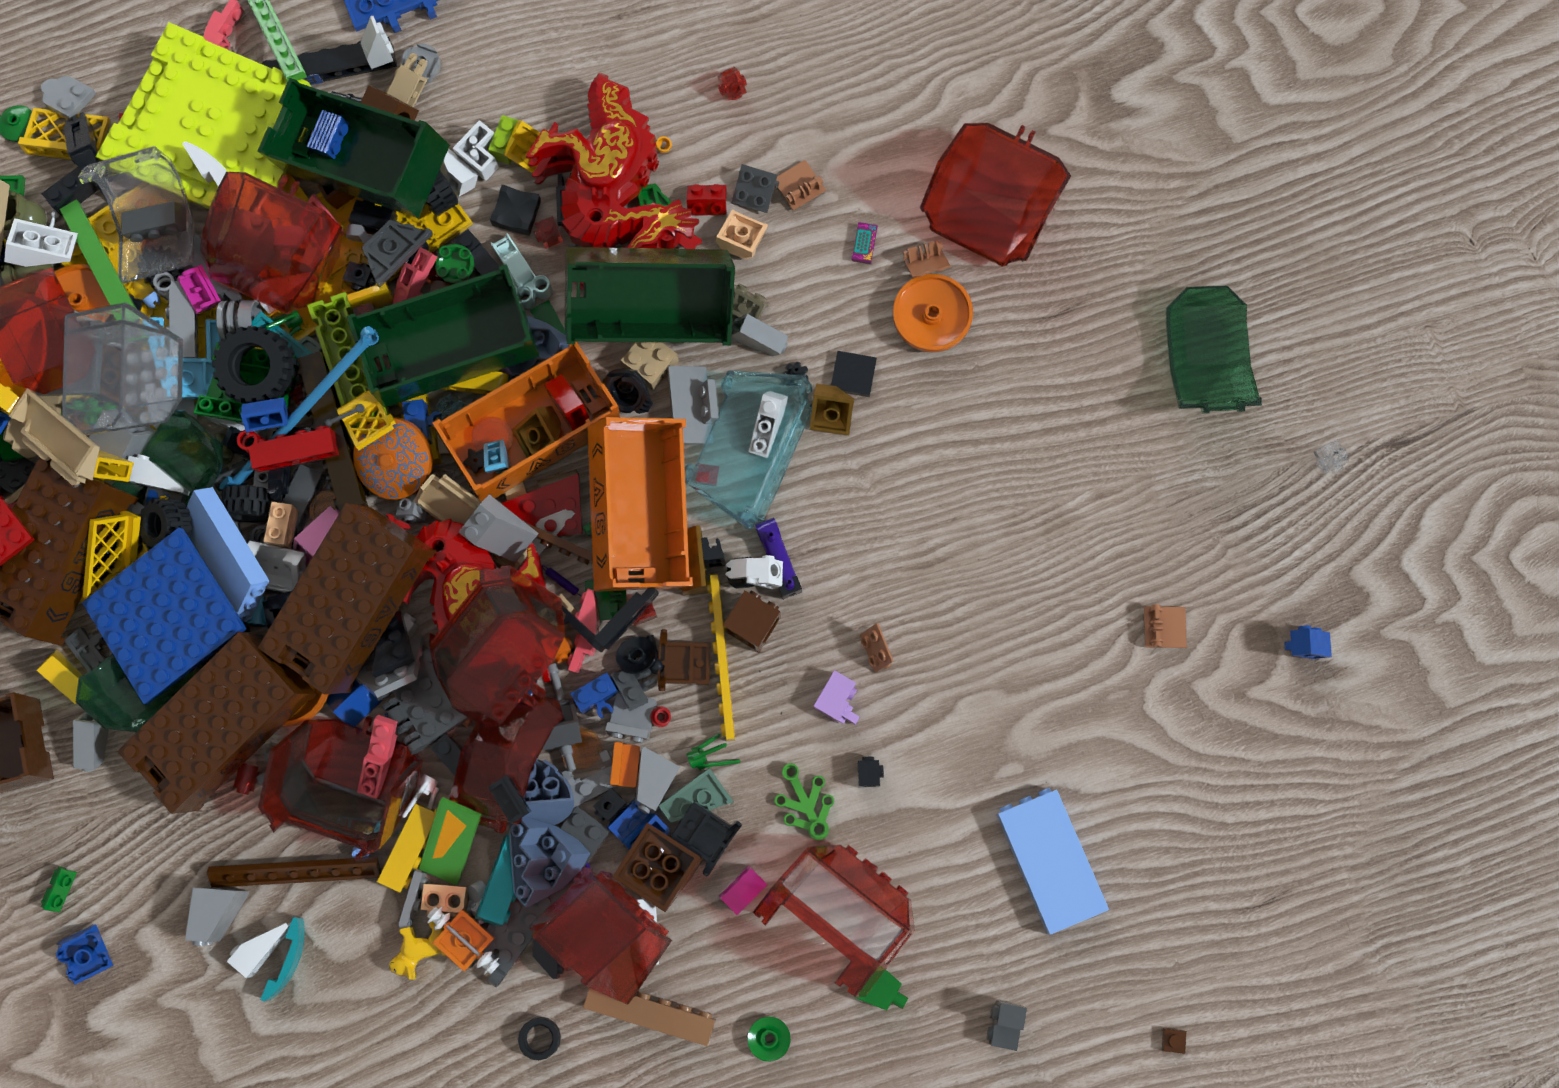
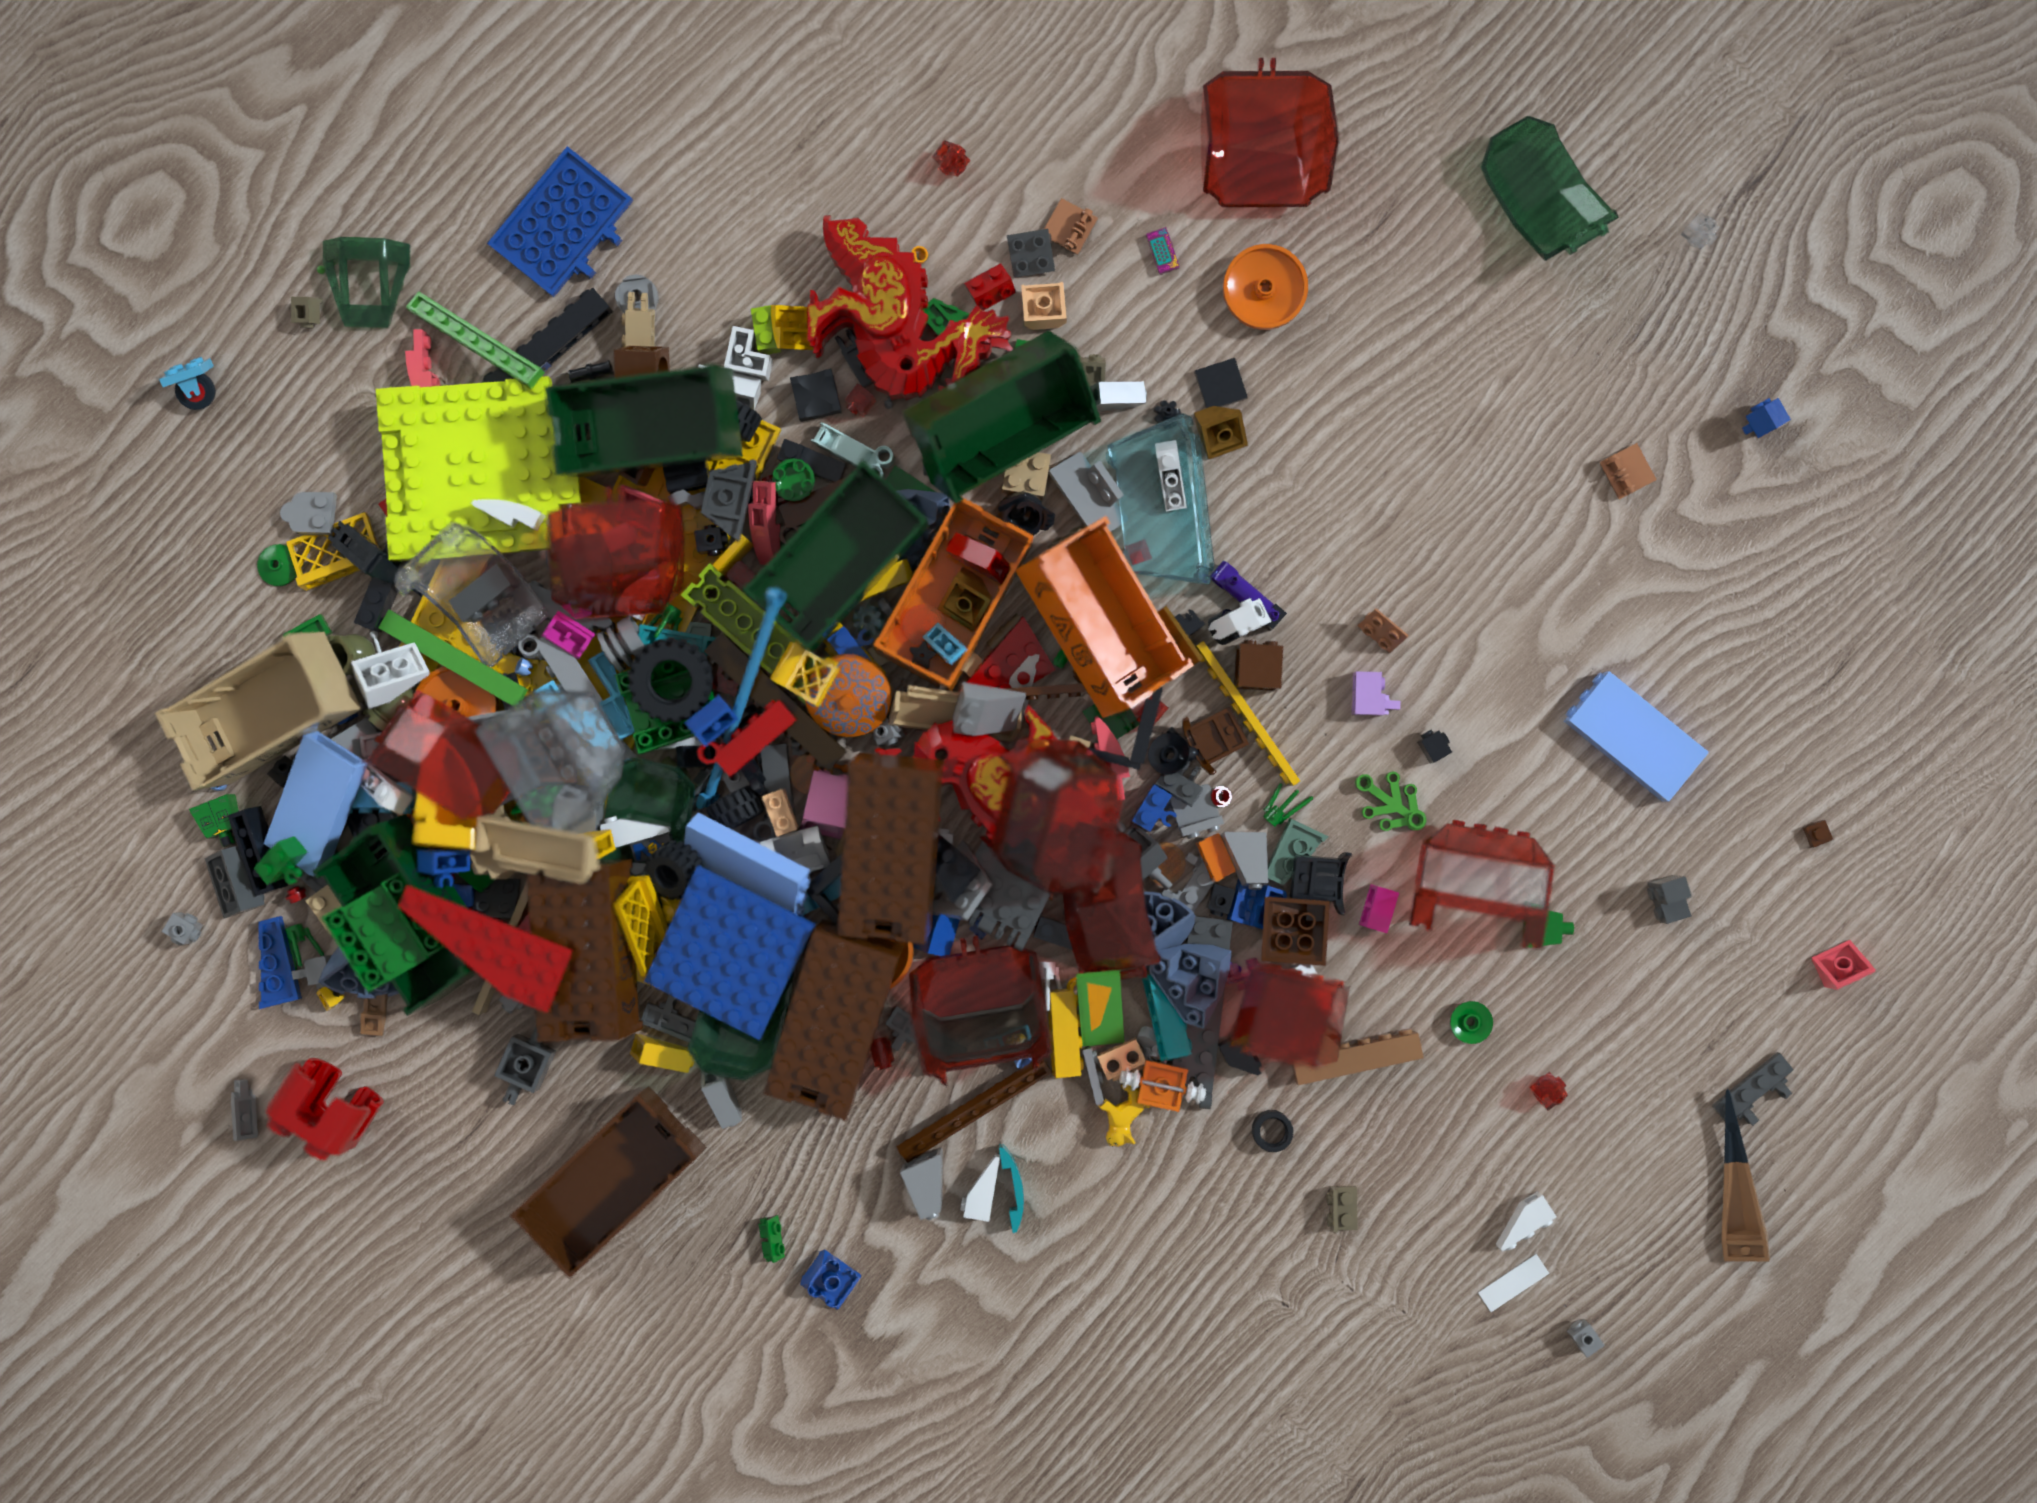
camera: 30 degrees left, 10 degrees up
blue brick [306,110,349,159] -> none
dark grey hinge [324,404,365,427] -> none
coral slope [357,715,398,799] -> none
white slope [361,16,394,69] -> none
black hinge [488,775,532,825] -> none
dark purple piece [542,565,581,596] -> none
nougat hinge [903,241,951,277] -> none

